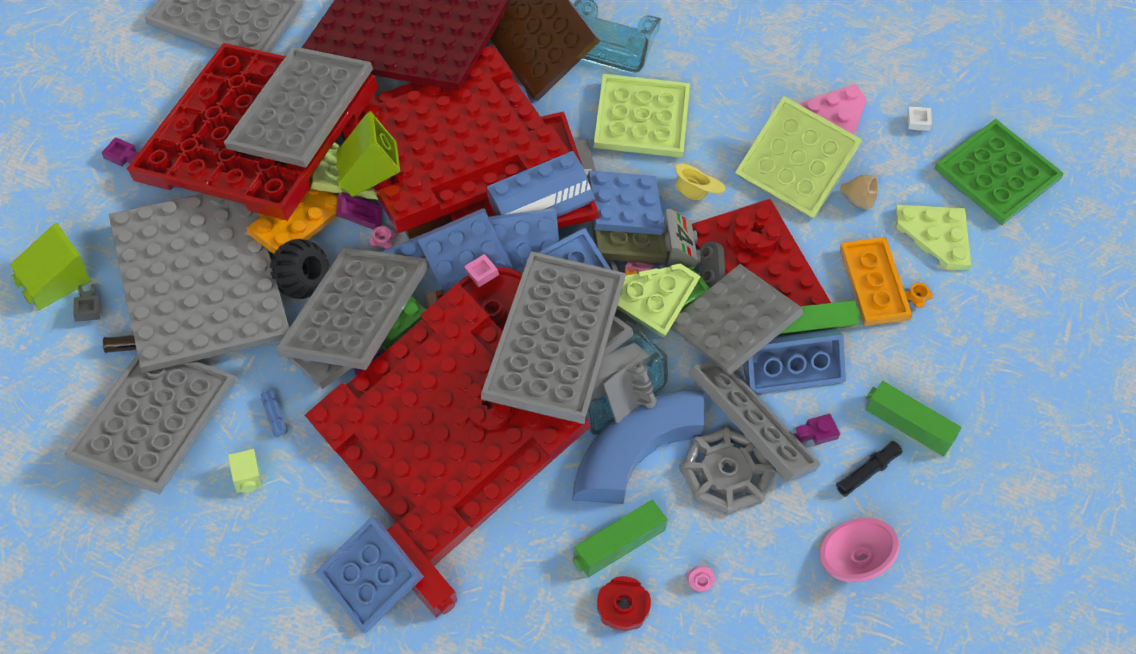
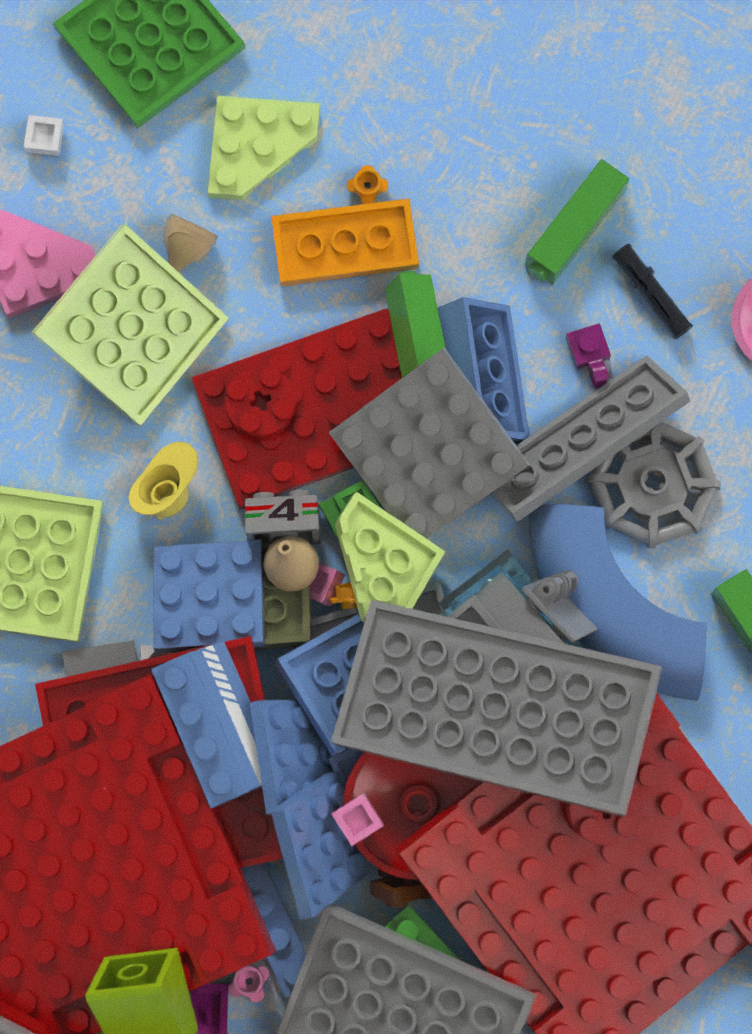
camera: 85 degrees left, 20 degrees up
dark grey plate [700,241,725,288] -> none
none -> tan helmet [263,536,319,591]

